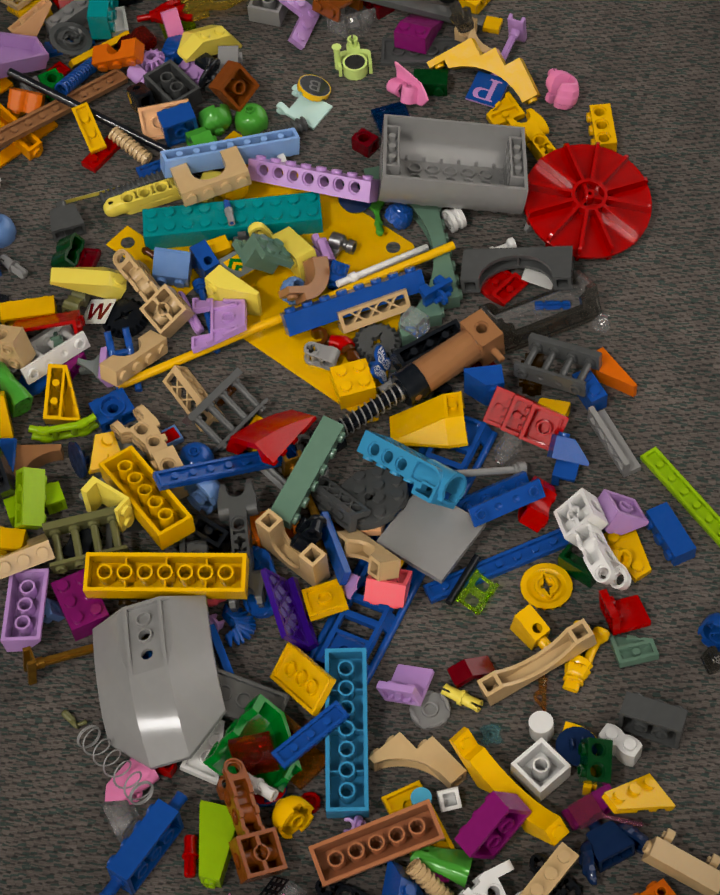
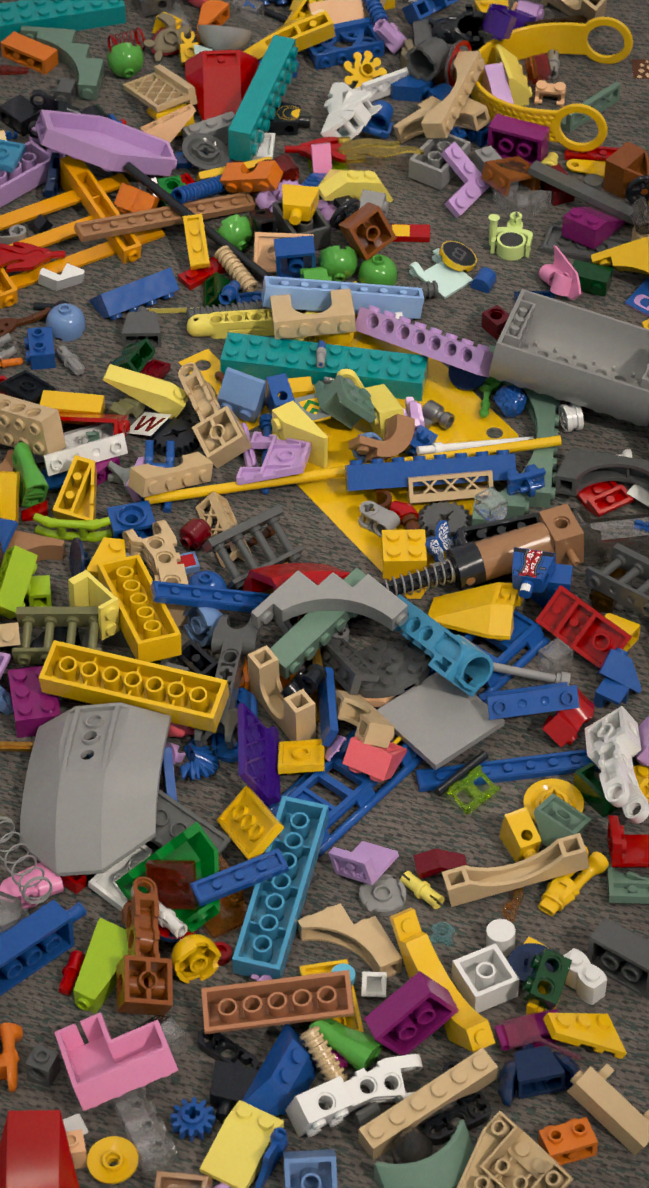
camera: 10 degrees right, 10 degrees down
none -> red piece [21,500,48,522]
none -> blue slope [89,267,180,321]
none -> dark red head [179,518,211,550]
none -> dark green panel [203,271,234,307]
none -> bright green cylinder [214,214,253,251]
none -> blue pin [219,280,241,305]
none -> light grey arch [251,570,408,631]
none -> yellow torso [282,184,319,225]
none -> red tile [391,224,430,242]
none -> blue brick [471,267,496,293]
none -> blue torso [512,547,556,599]
none -> sand green slope [533,793,591,847]

